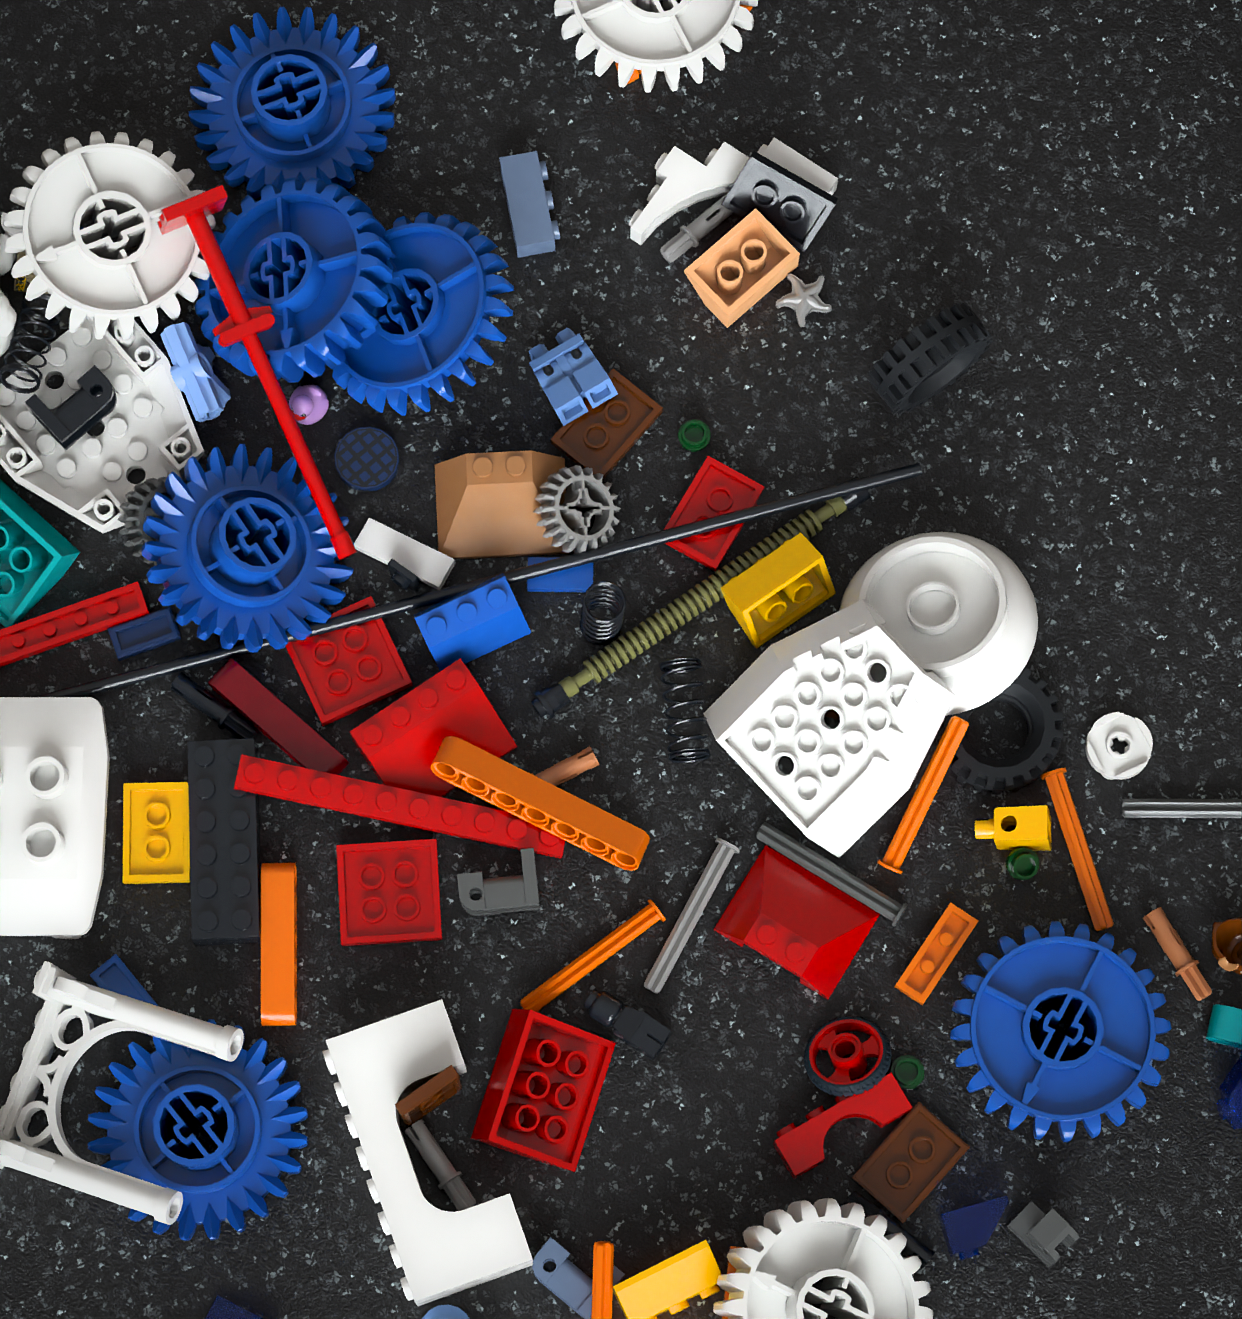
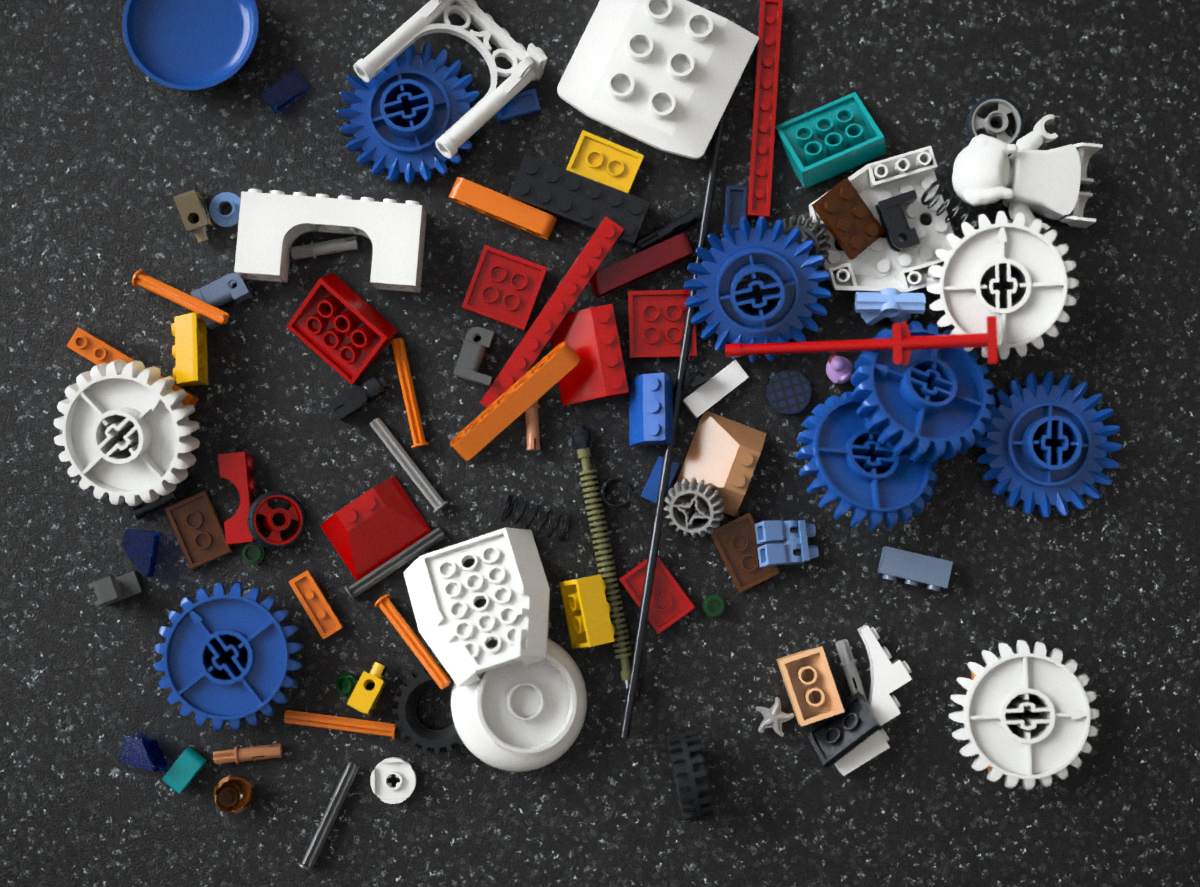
camera: 115 degrees right, 10 degrees up
reddish brown tile [395,1065,462,1127] -> none
none -> reddish brown plate [812,178,885,260]

